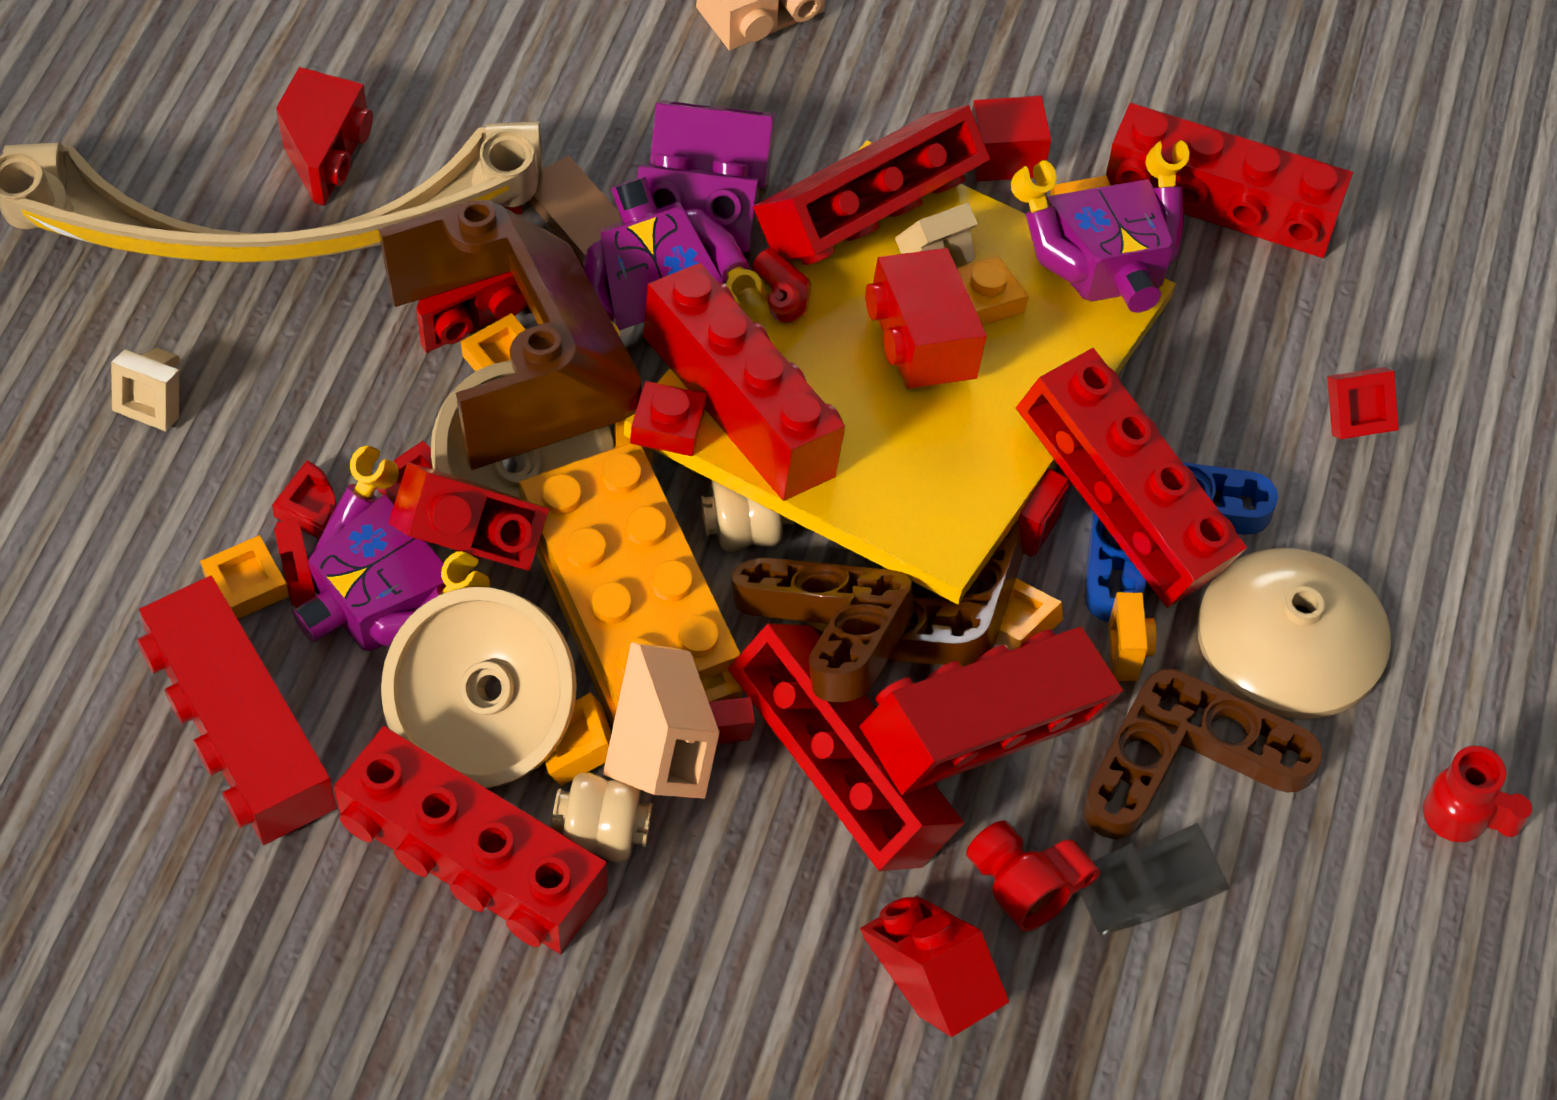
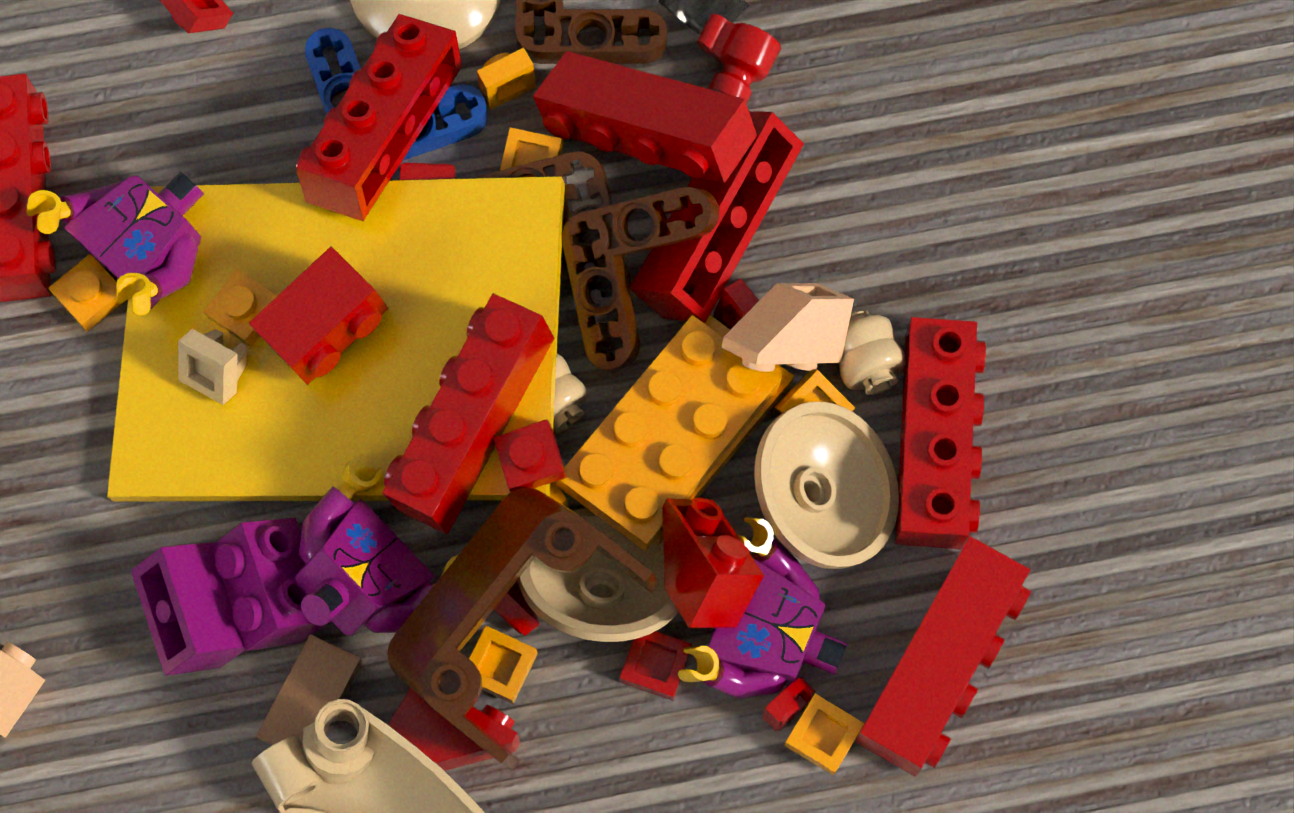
camera: 115 degrees left, 15 degrees up
red tile [272,460,337,539] -> none
red arm [752,248,811,323] -> none
red brick [753,105,990,265] -> none
red slope [860,895,1009,1038] -> none
red brick [972,96,1051,182] -> none

